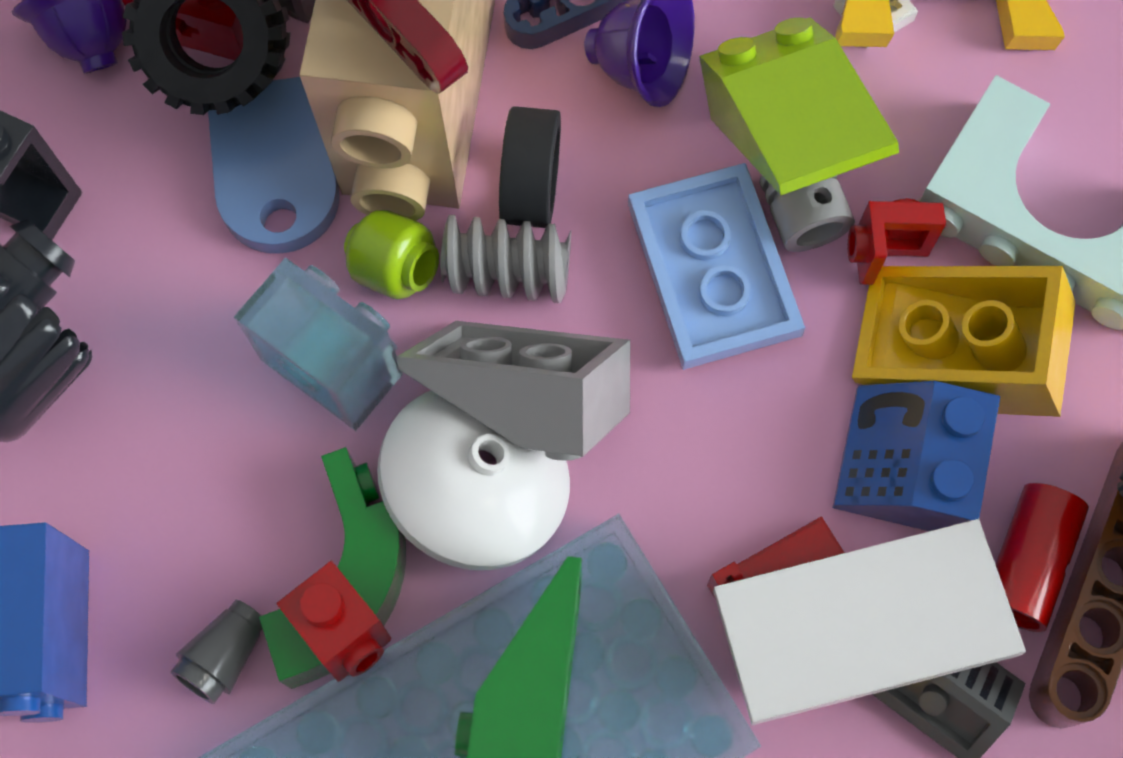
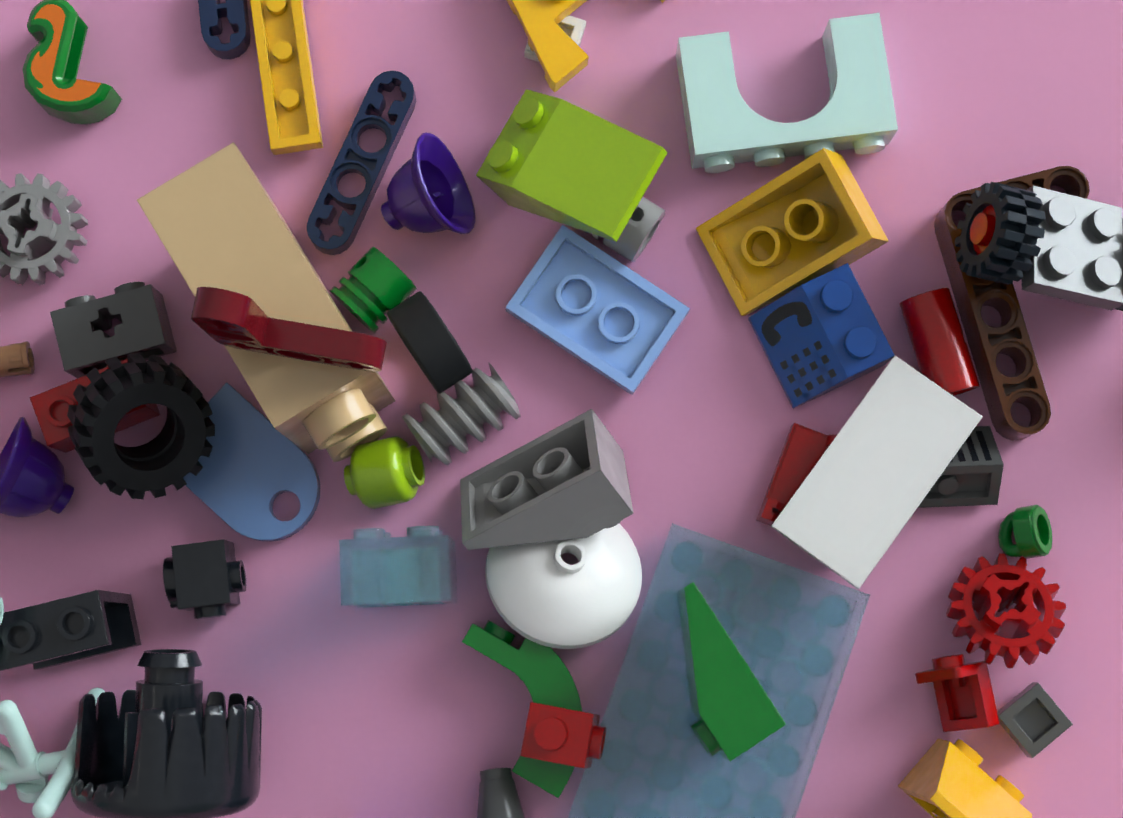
camera: 40 degrees left, 10 degrees up
red bracket [847,198,946,285] -> none
none -> black brick [163,539,246,619]
none -> green piece [330,247,417,333]

